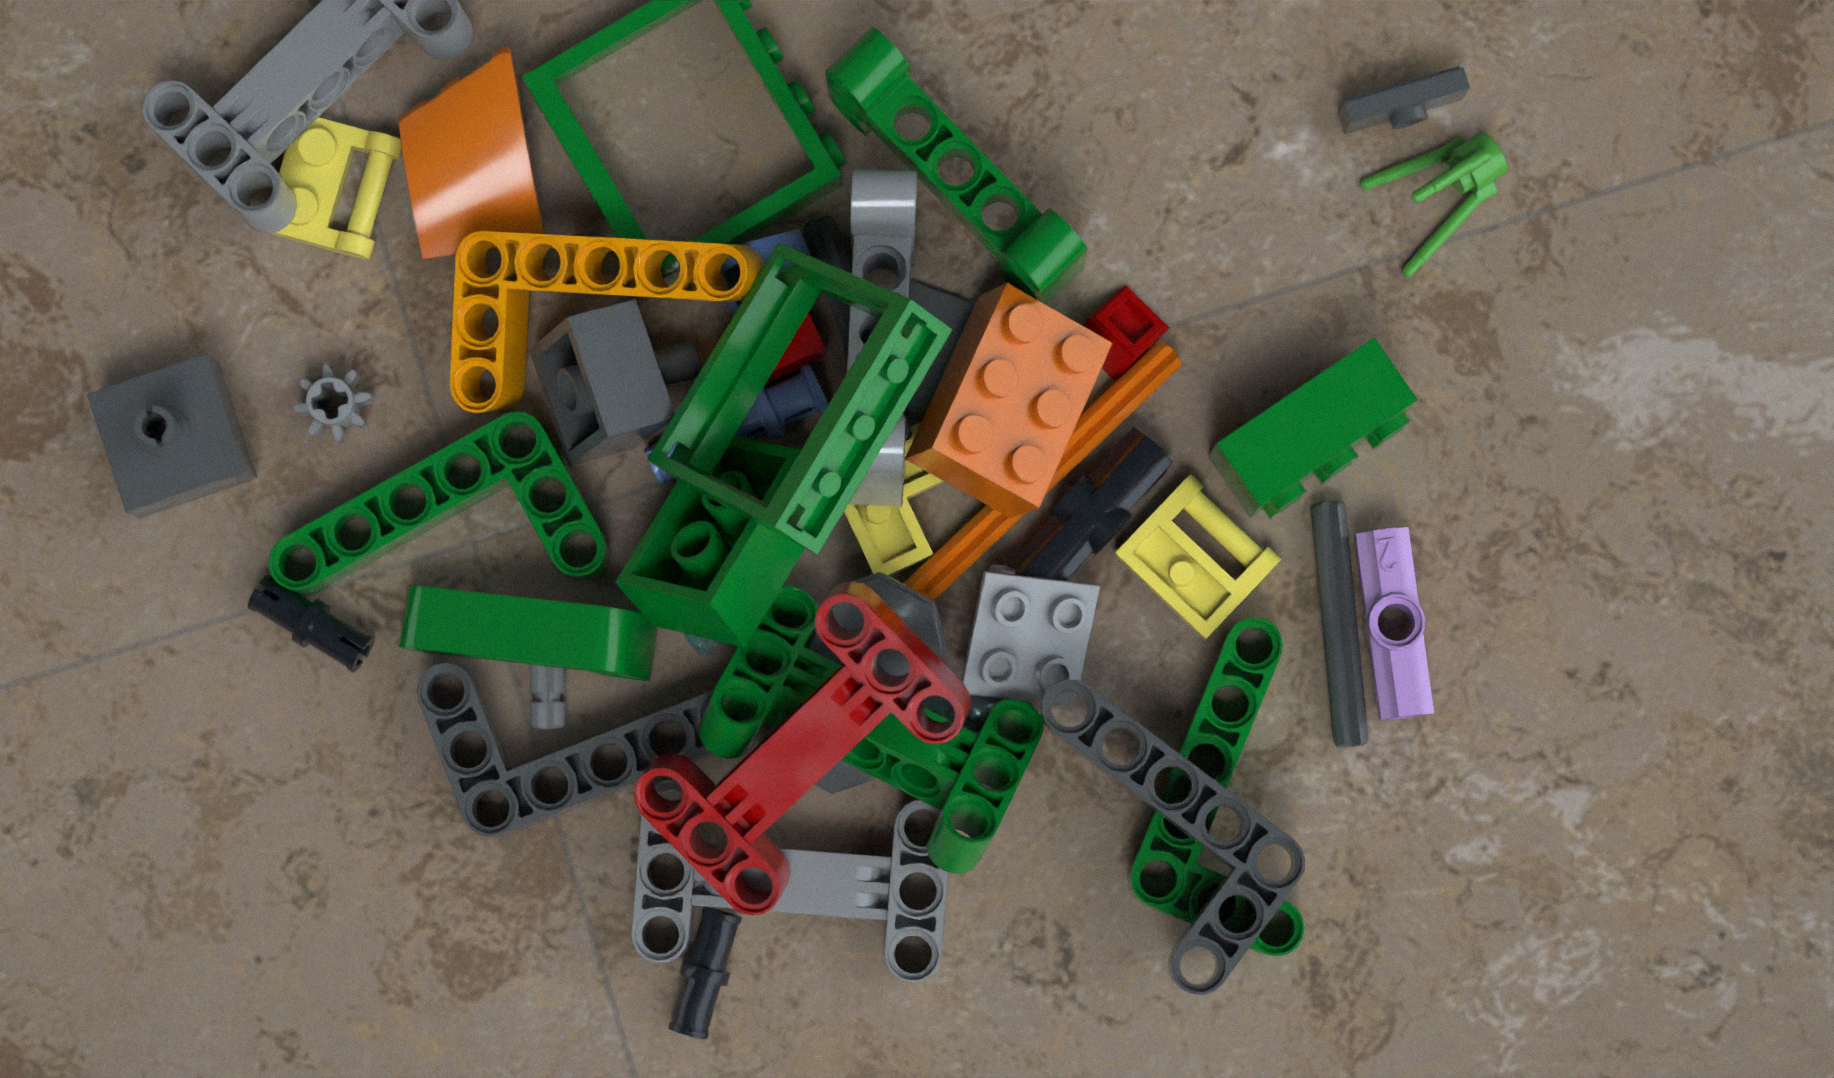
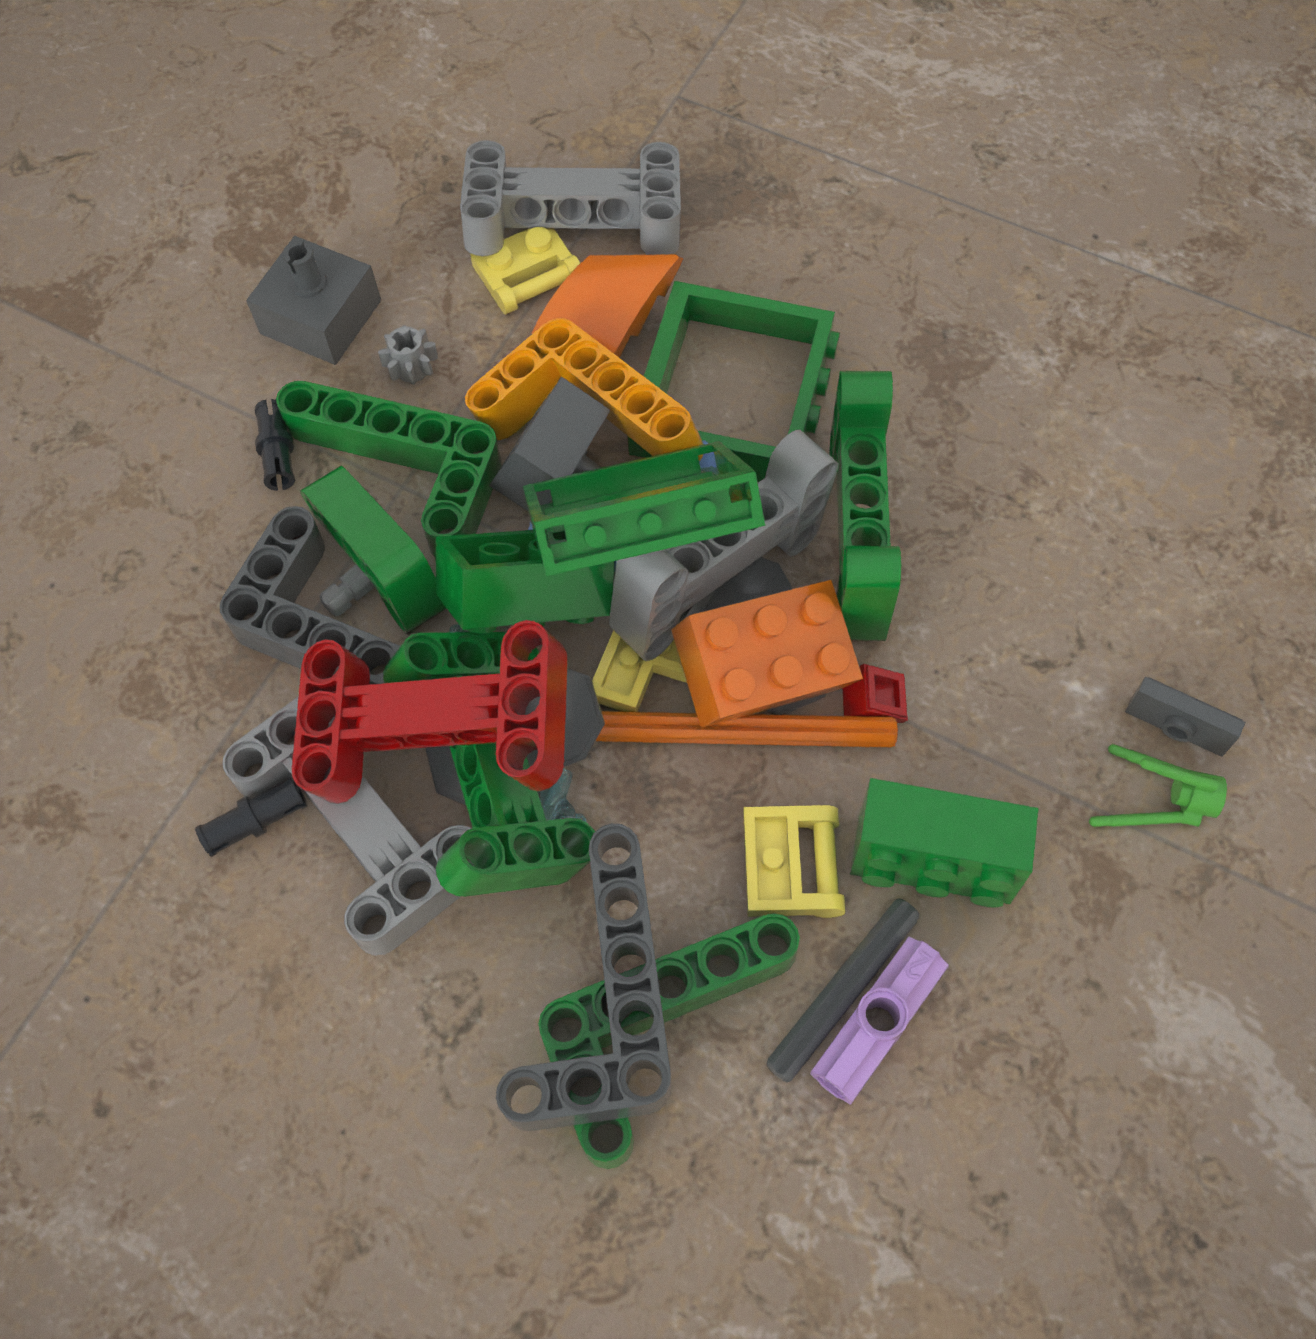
camera: 45 degrees right, 20 degrees down
light grey hinge [961,564,1100,706] -> none
black piece [1008,426,1173,581] -> none

